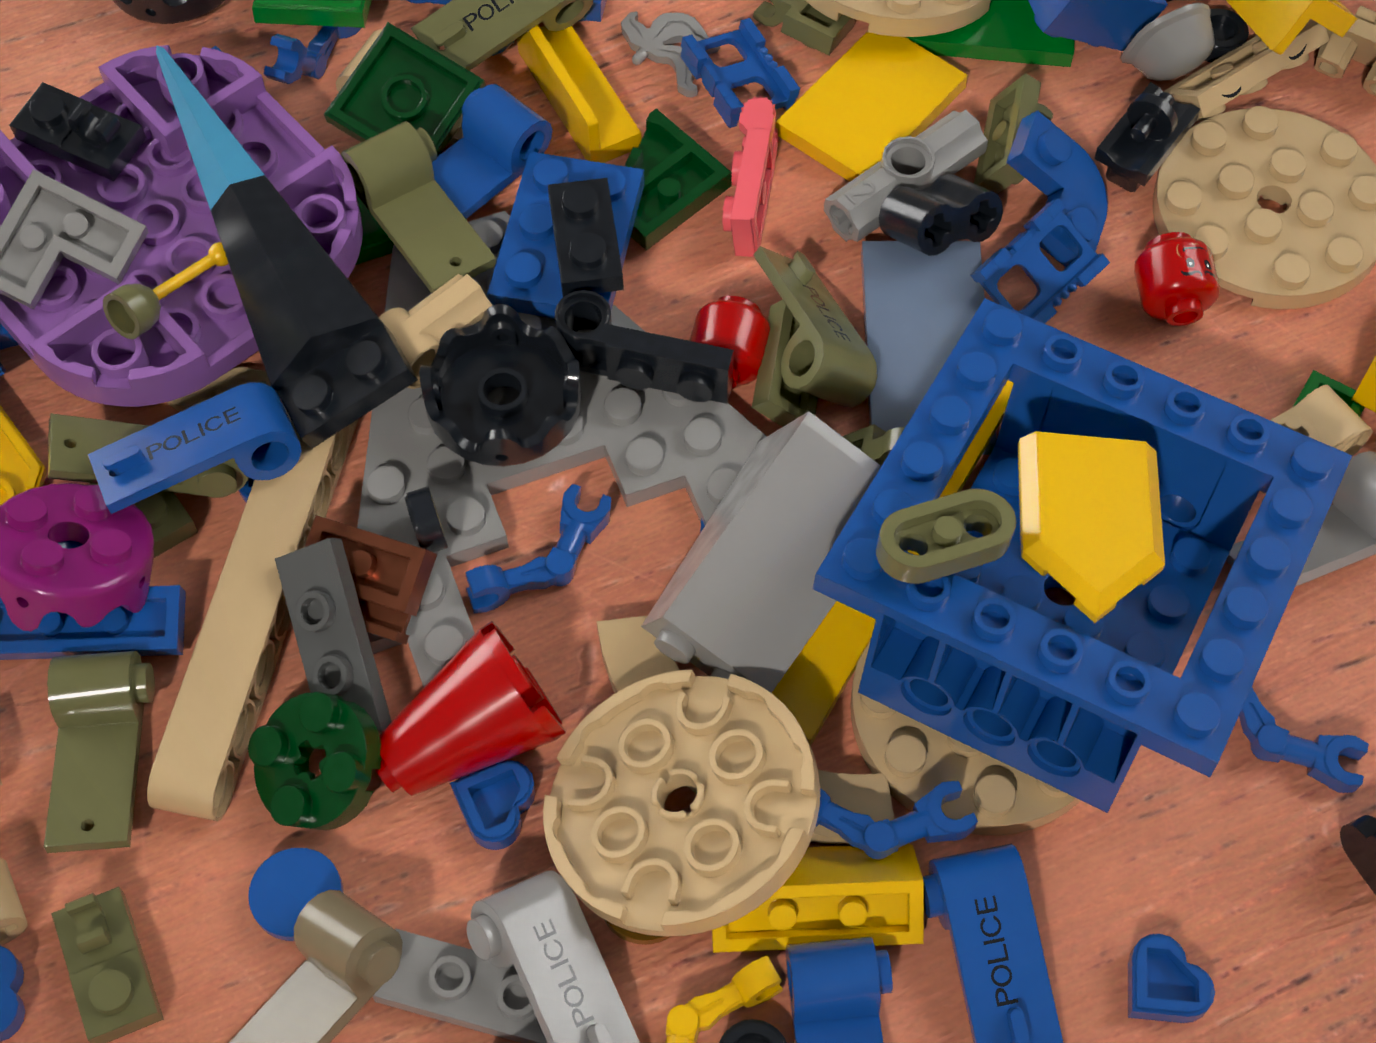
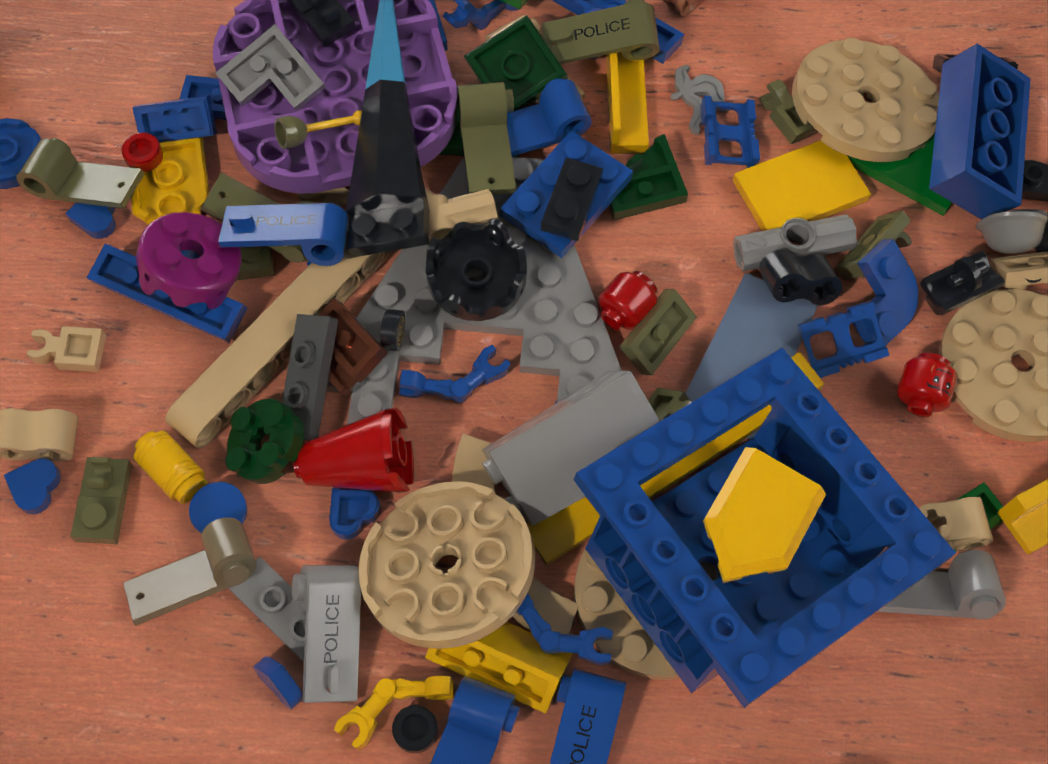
camera: 25 degrees right, 5 degrees up
olive door [44,651,155,853] -> none
black plate [555,290,734,404] -> none
coral hinge [722,96,779,257] -> none
olive door [753,246,877,408] -> none
olive plate [876,489,1016,584] -> none
blue piece [1239,682,1369,793] -> none
none -> yellow head [133,430,207,504]

